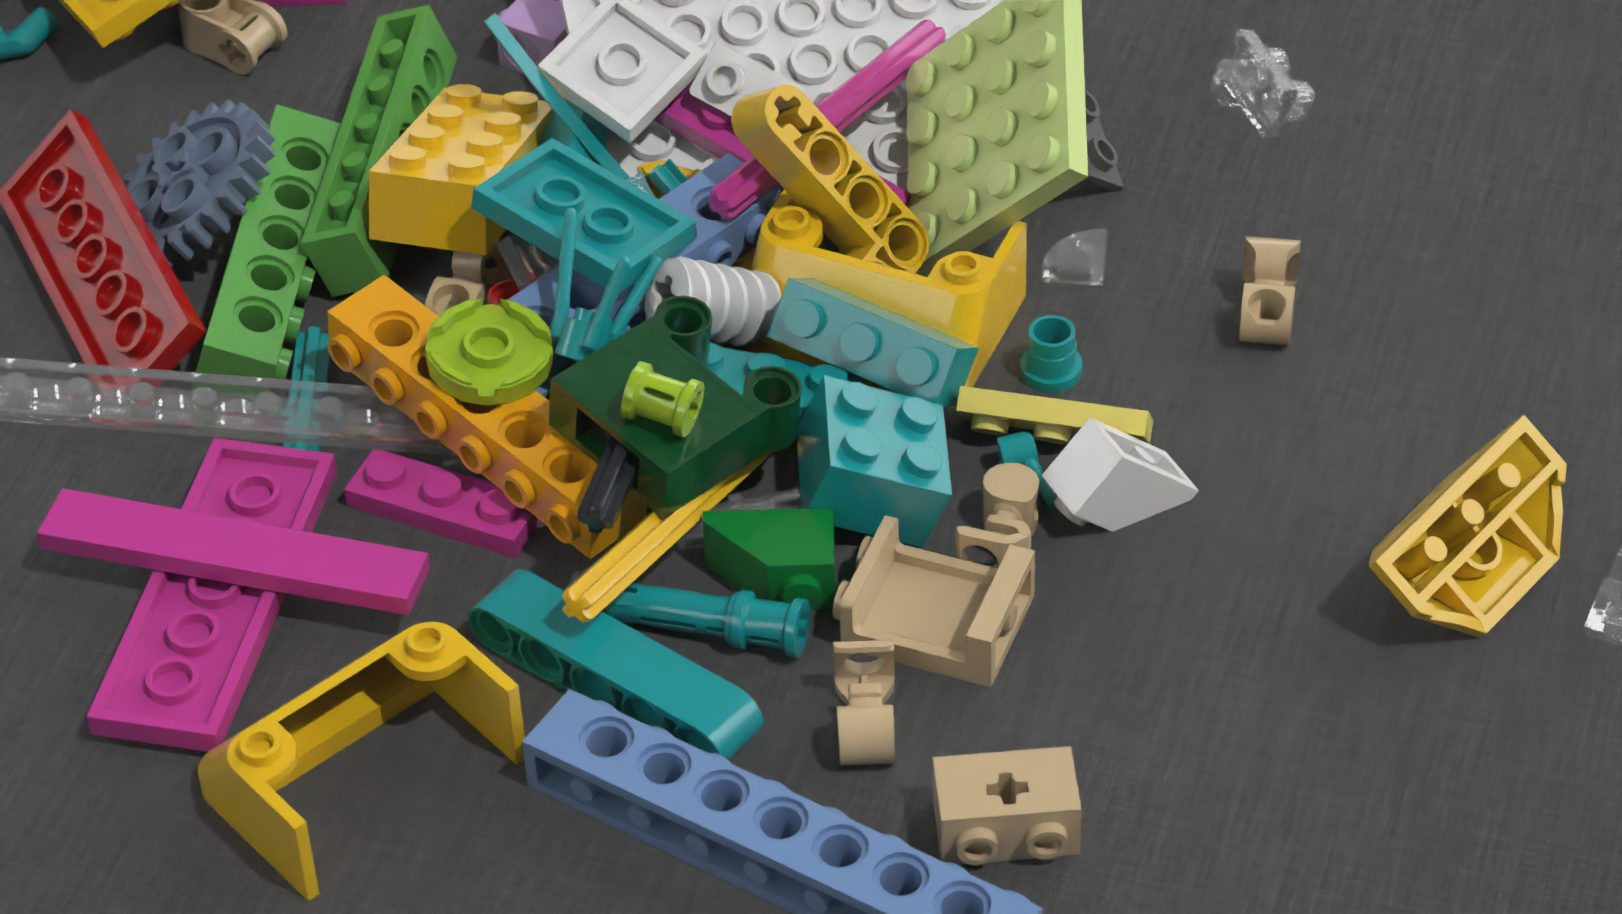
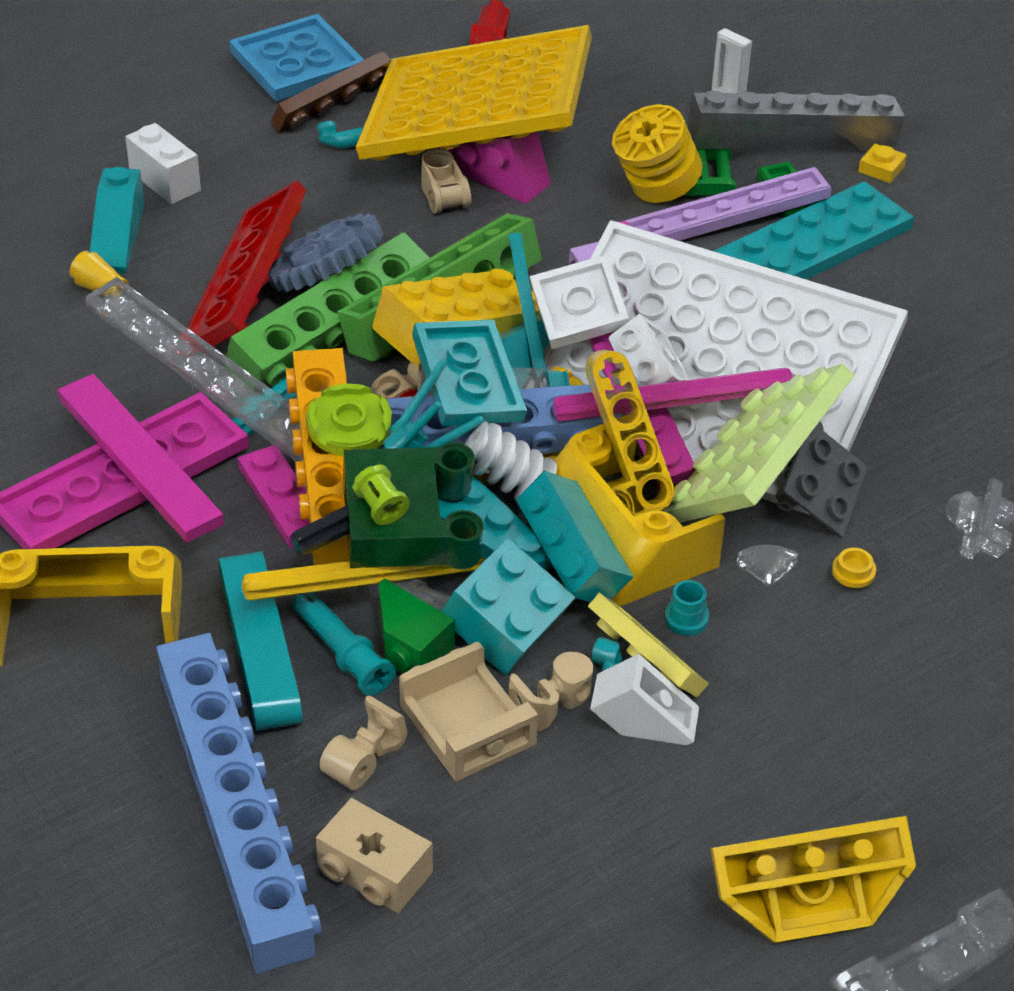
camera: 35 degrees right, 0 degrees up
tan leg [1239,236,1301,345] -> none
none -> yellow plate [832,547,876,588]

